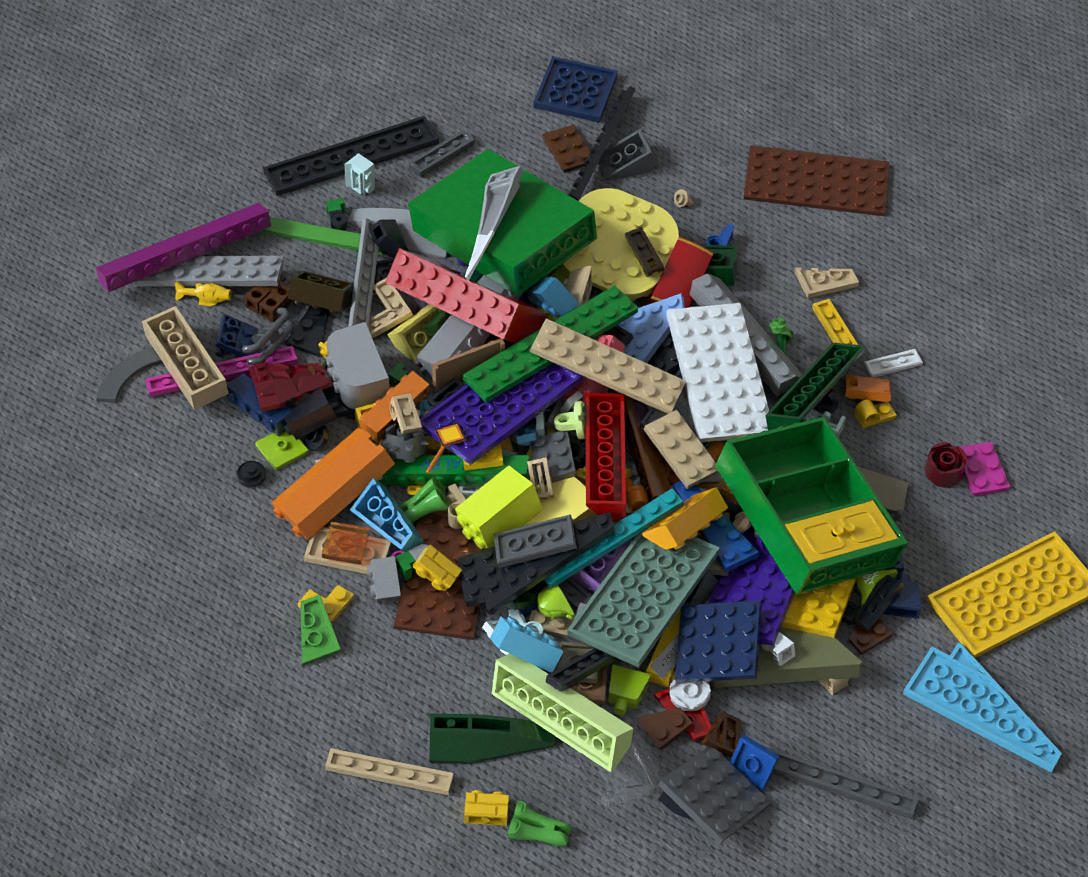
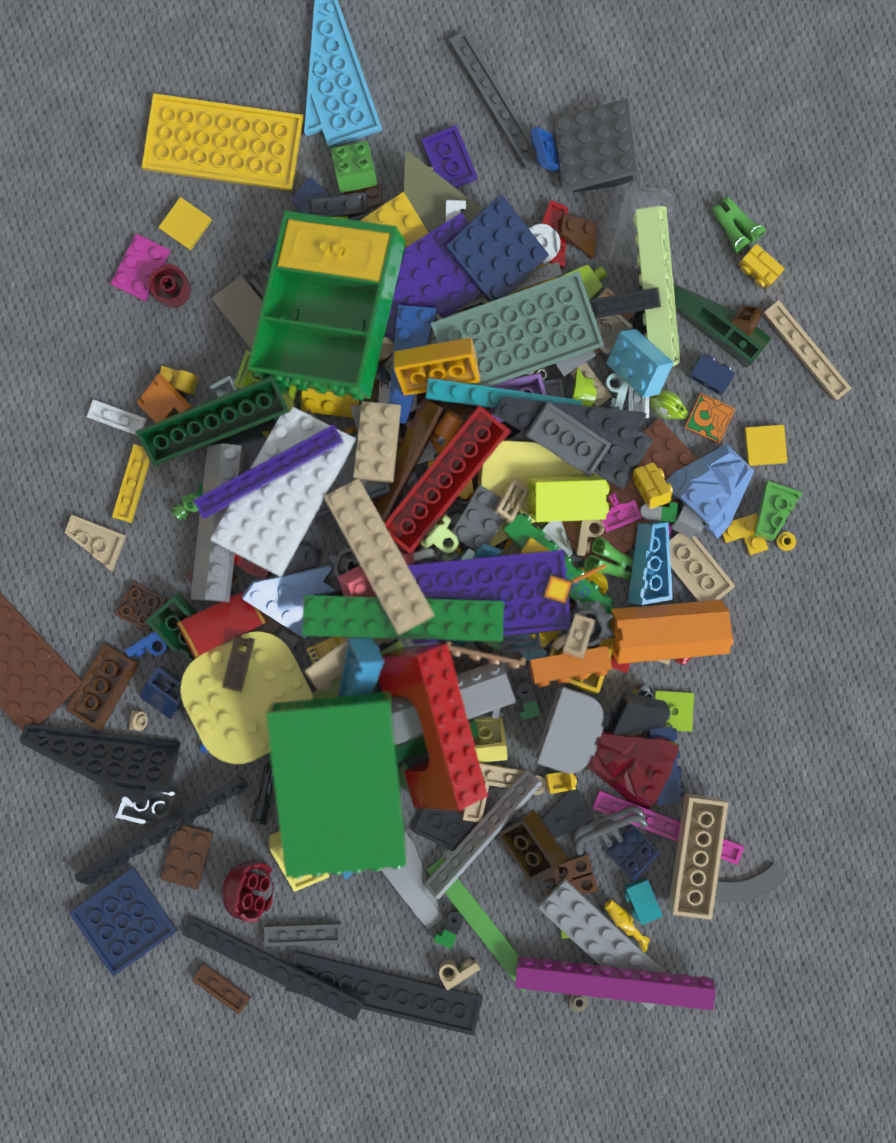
camera: 135 degrees left, 35 degrees up
black plate [237,461,266,487] -> none
clear orange plate [322,522,370,565] -> none
light aqua window [345,153,375,195] -> none
black slope [369,219,409,259] -> none
light grey plate [465,166,524,281] -> none
reddish brown wing [702,712,740,758] -> none
none -> black wing [20,724,181,807]
none -> reddish brown slope [65,643,140,730]
none -> reddish brown tile [115,581,167,632]
none -> dark blue slope [140,666,183,720]
none -> yellow tile [158,197,212,251]
none -> black plate [182,916,365,1021]
none -> reddish brown plate [192,963,251,1015]
none -> dark purple plate [193,424,344,519]
none -> dark red cylinder [221,861,274,923]
none -> bright green brick [331,141,377,193]
none -> dark purple plate [421,125,478,188]
none -> tan plate [439,958,480,990]
none -> dark pink plate [600,494,642,533]
none -> teal brick [623,877,663,925]
none -> lime hat [649,390,689,419]
none -> medium blue wedge [665,444,754,539]
none -> tile [684,393,735,444]
none -> dark blue brick [688,354,736,396]
none -> reddish brown slope [732,305,762,336]
none -> yellow tile [745,425,787,466]
none -> yellow plate [776,532,796,551]

